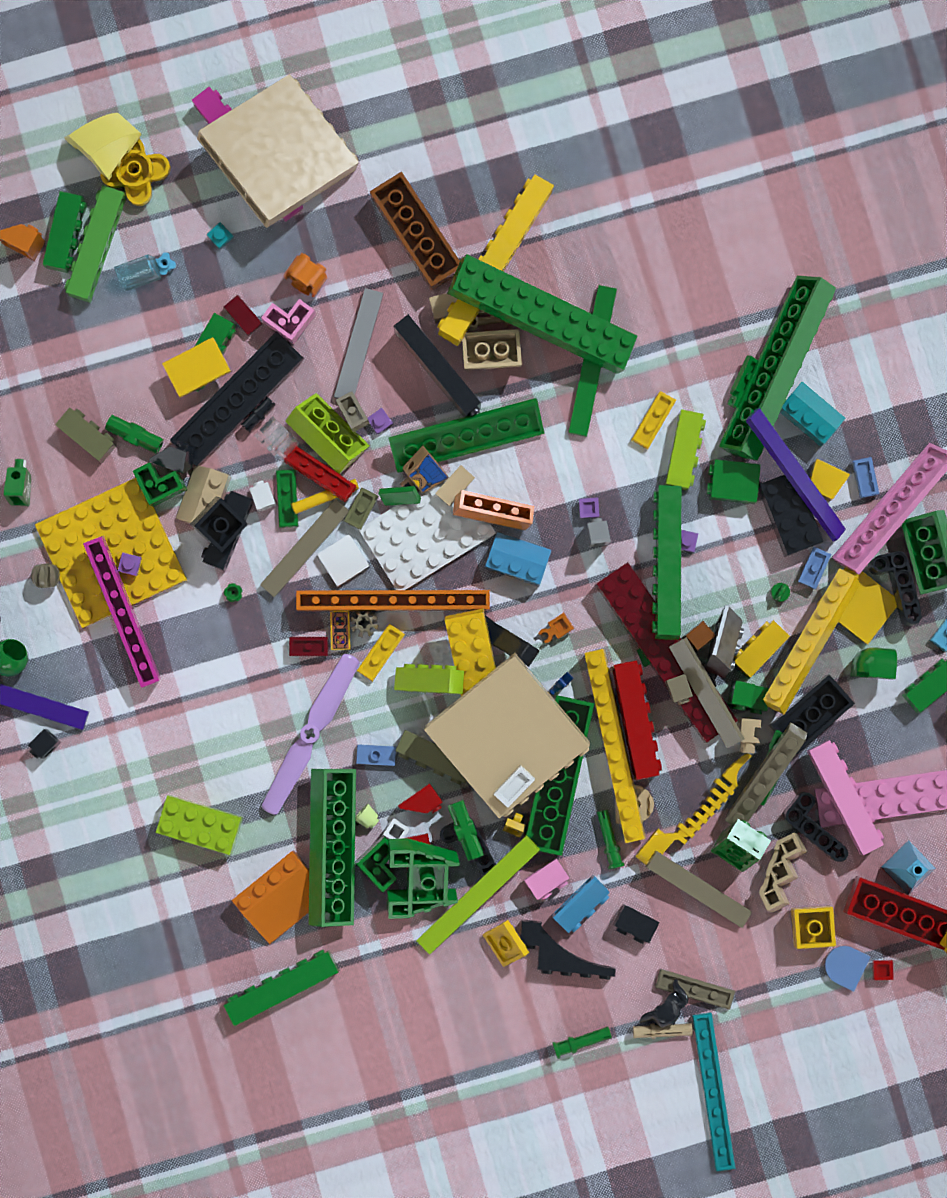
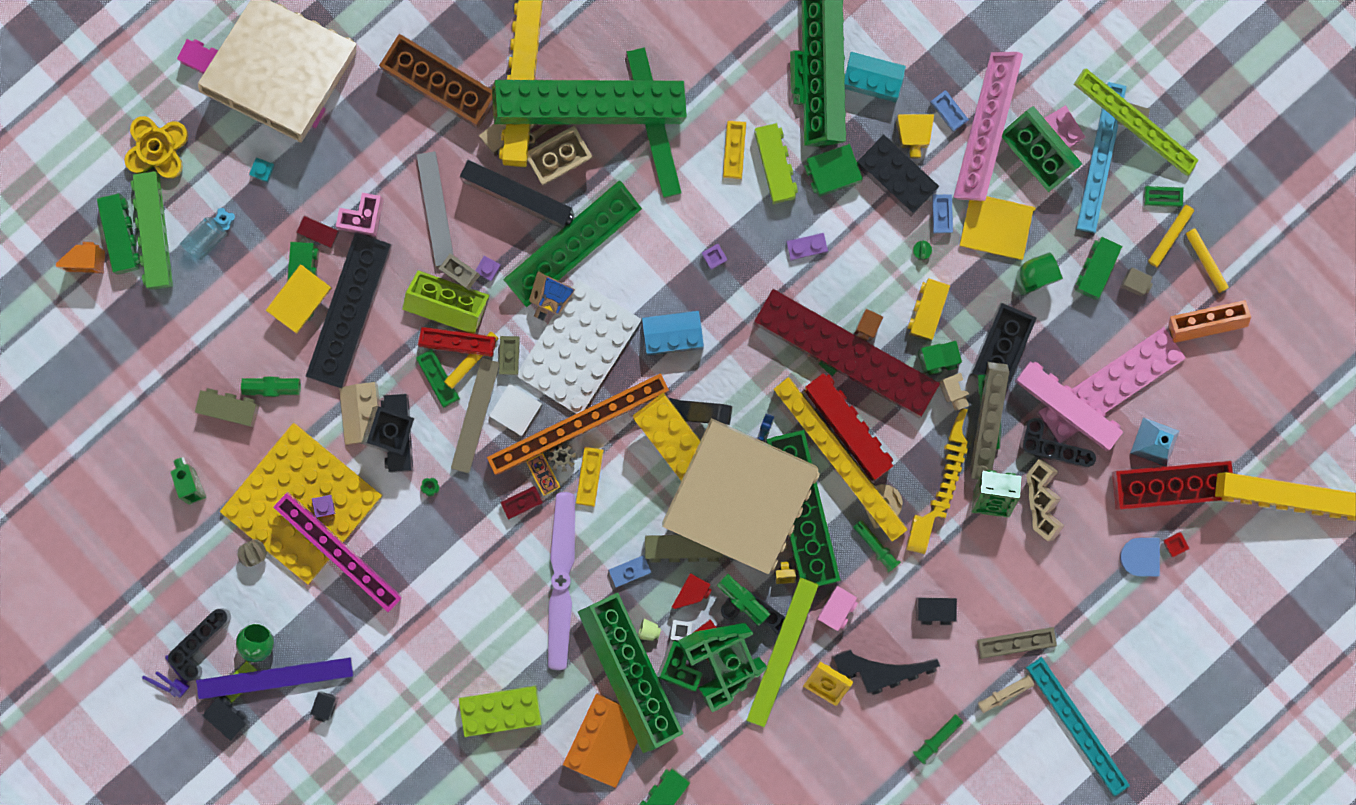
camera: 25 degrees left, 0 degrees up
light yellow wedge [64,113,141,180] -> none
green brick [133,462,187,507] -> none
black slope [149,441,195,473] -> none
black pin [241,397,276,433] -> none
white brick [249,481,277,512] -> none
clear brick [254,416,300,461] -> none
orange brick [283,253,328,297] -> none
green tile [378,486,421,506] -> none
lime brick [394,664,464,694] -> none
tan tile [435,465,475,507] -> none
orange brick [453,490,535,530] -> none
white tile [494,765,535,807] -> none
orange plate [539,612,575,643] -> none
dark azure slope [552,875,610,933] -> none
light grey slope [586,518,611,548] -> none
black hair [640,979,688,1028] -> none
dark tan tile [645,850,752,928] -> none
green brick [652,485,682,640] -> none
dark tan brick [665,674,693,705] -> none
dark tan tile [669,637,745,748] -> none
flat silver slope [704,605,744,678] -> none
dark purple tile [746,408,846,542] -> none
yellow brick [763,568,860,715] -> none
yellow brick [791,905,836,949] -> none
black beam [868,551,922,627] -> none

